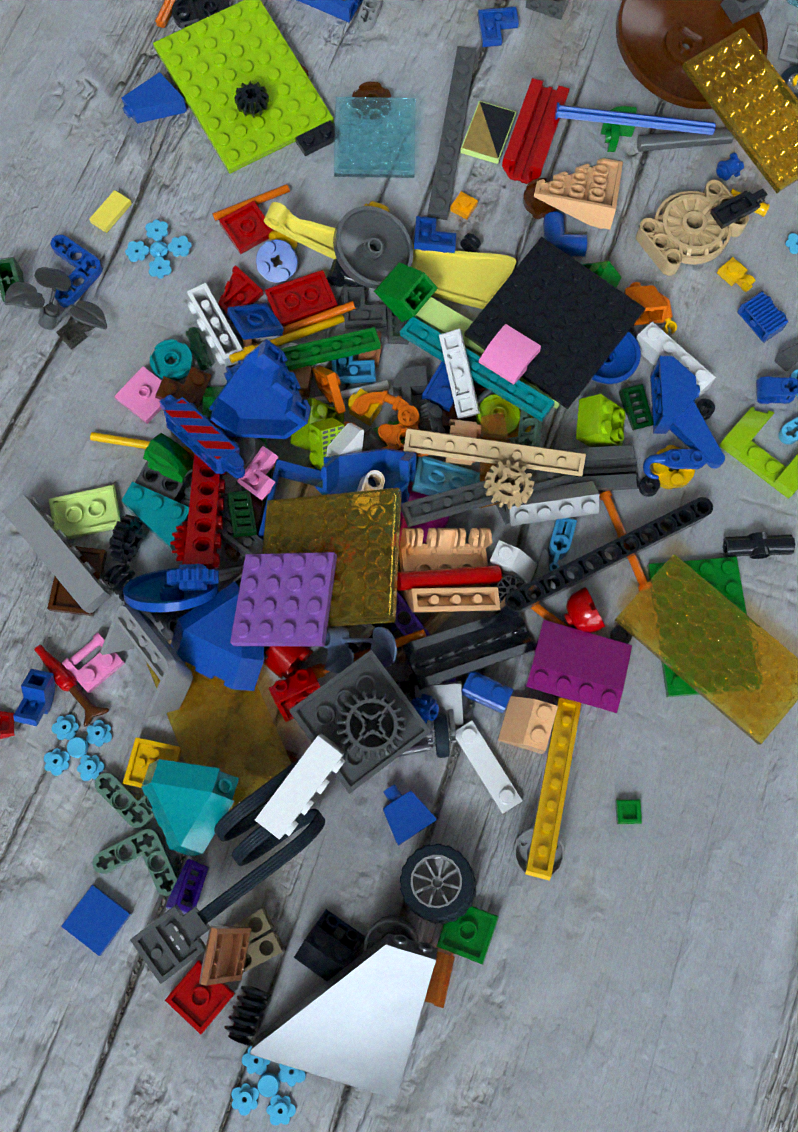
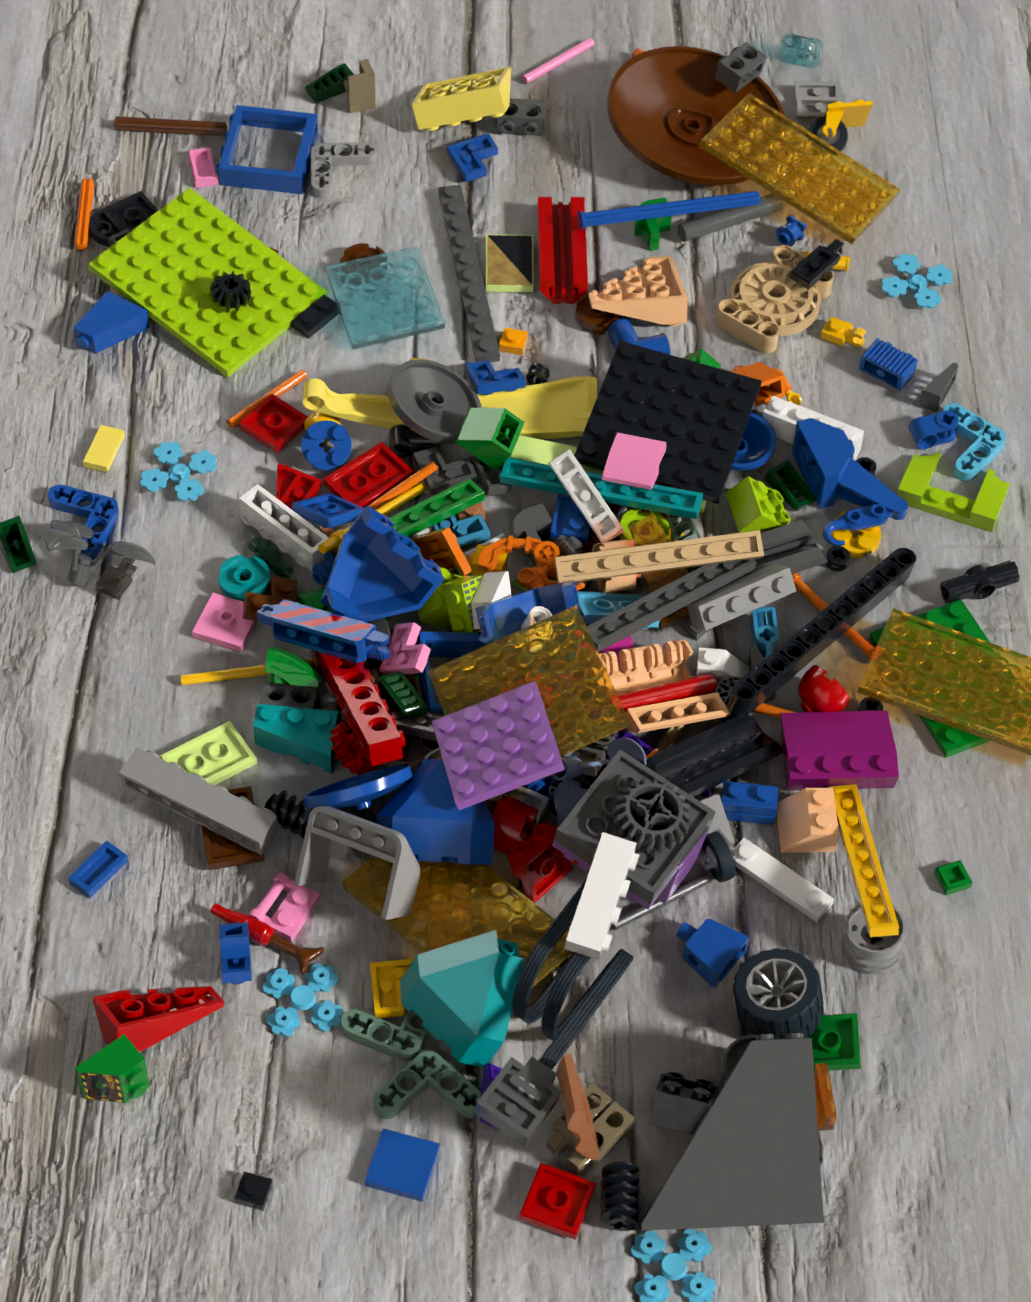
camera: 20 degrees left, 20 degrees down
black gear [109,514,143,564] -> none
blue gear [166,564,219,591] -> none
tan gear [484,460,534,509] -> none

